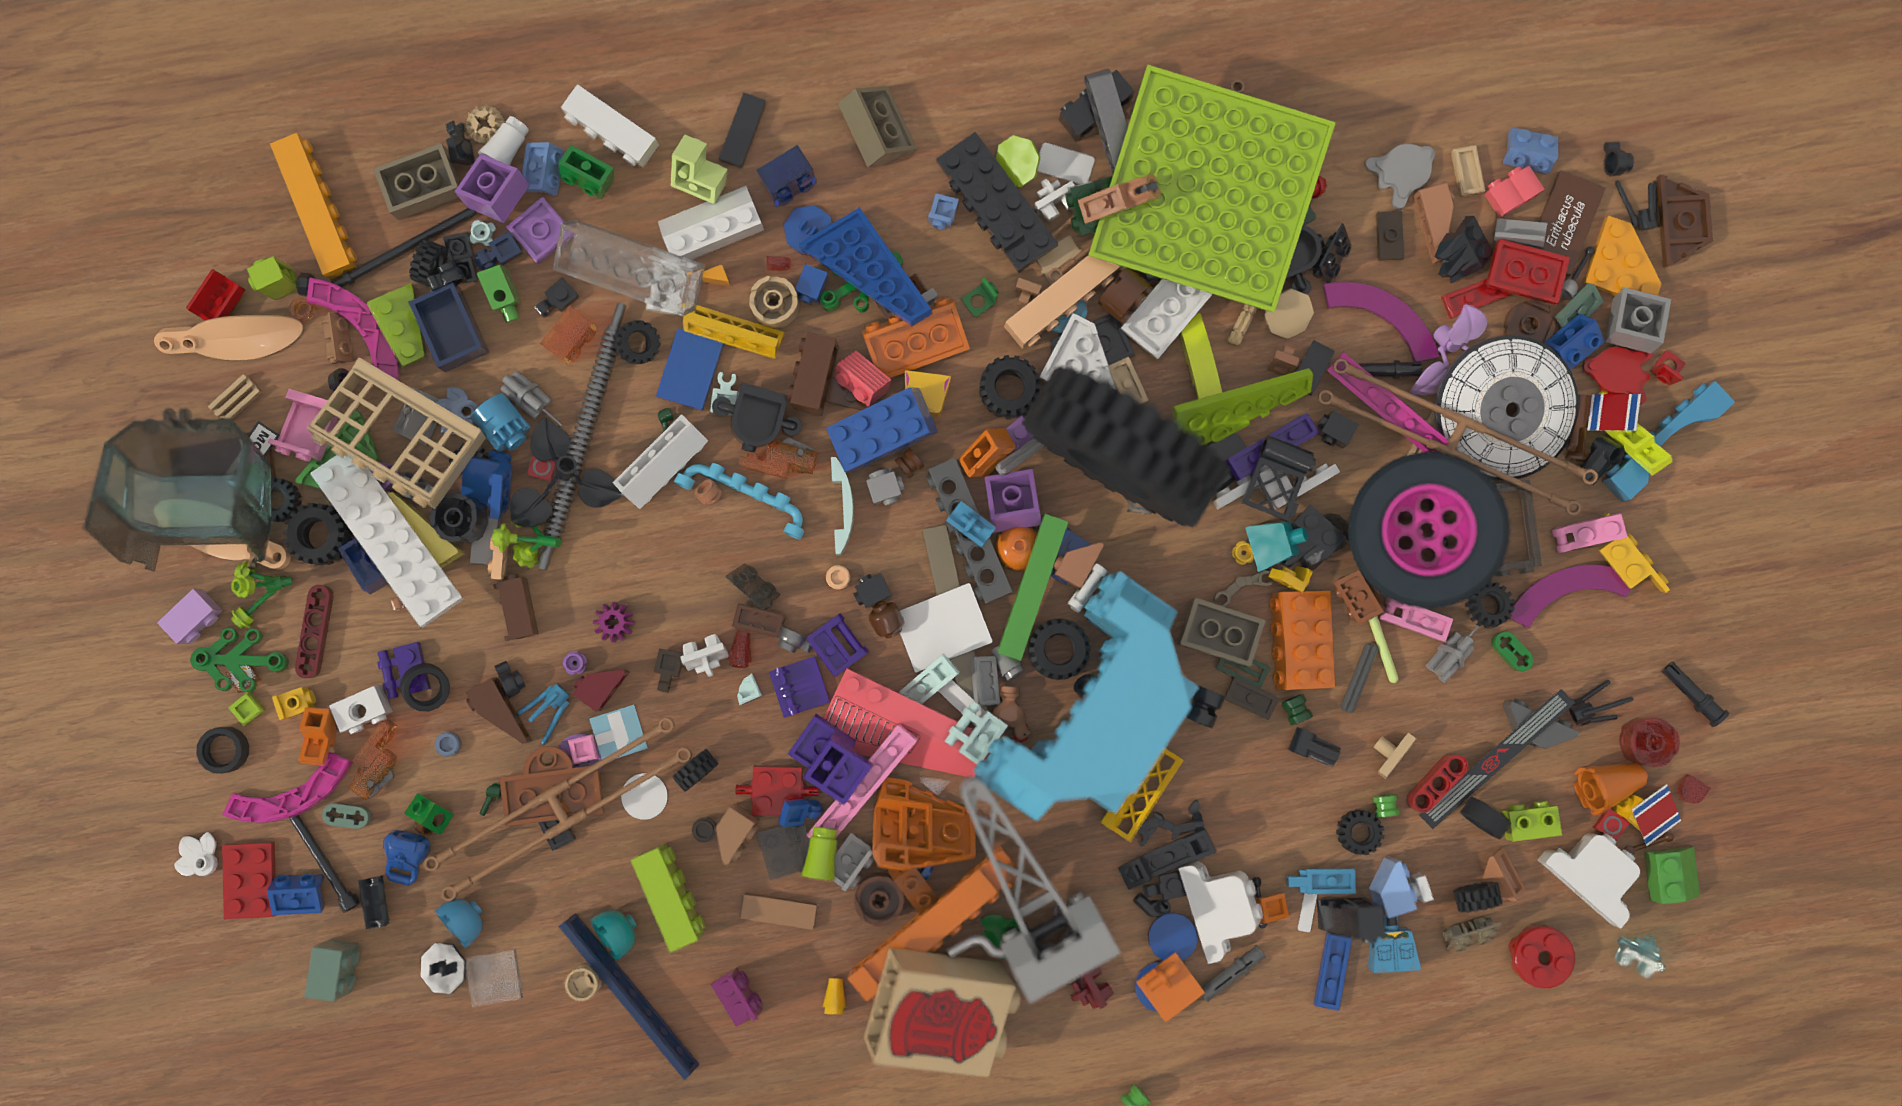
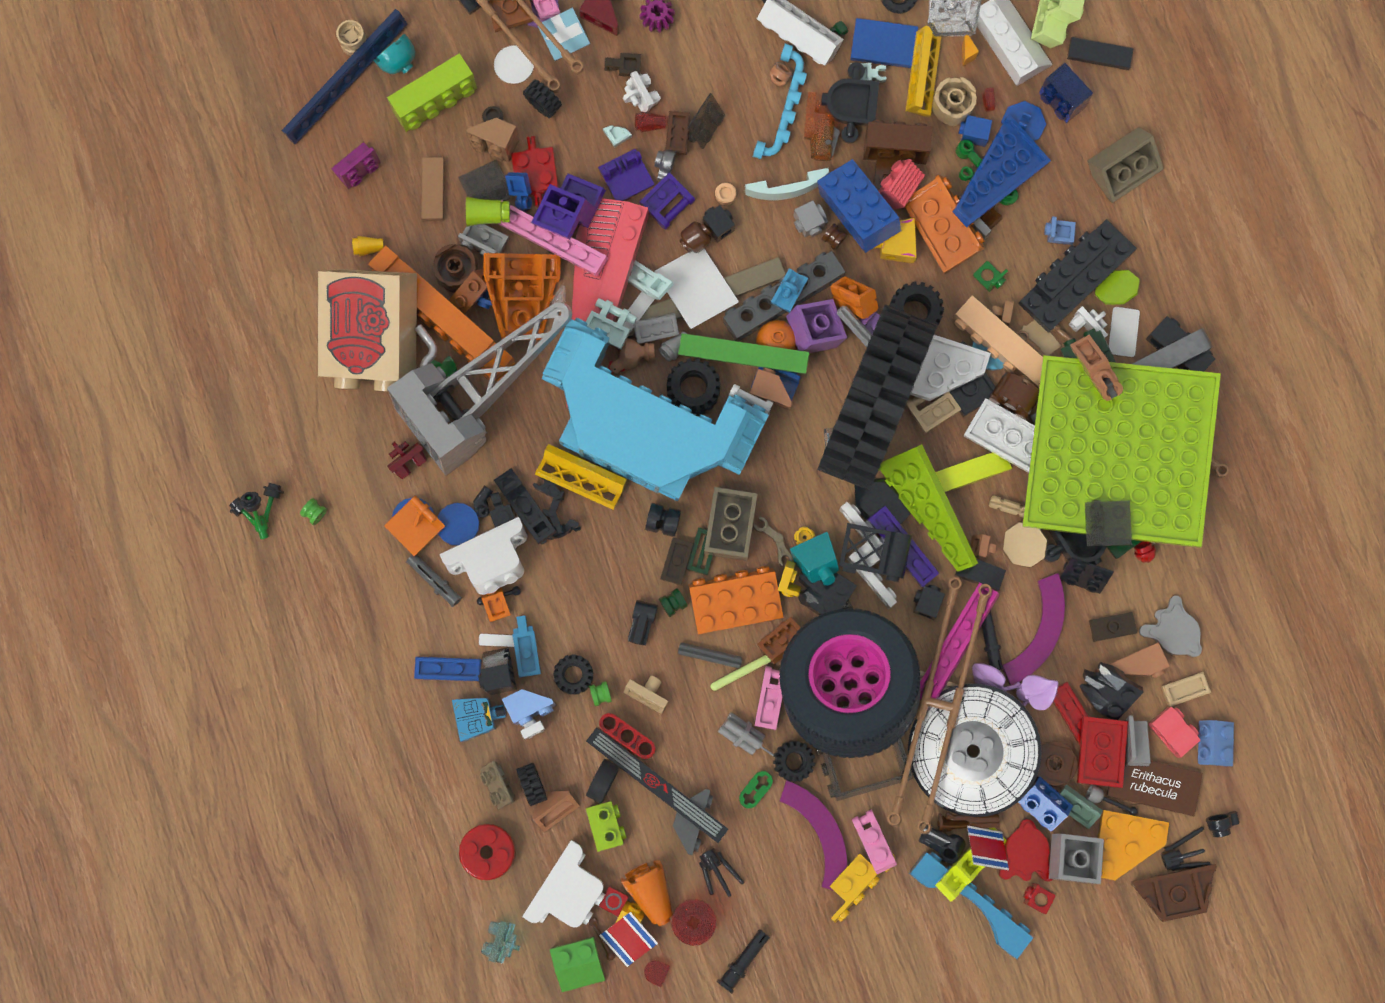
camera: 80 degrees right, 5 degrees down
none -> clear smoke hinge [1085,500,1132,546]

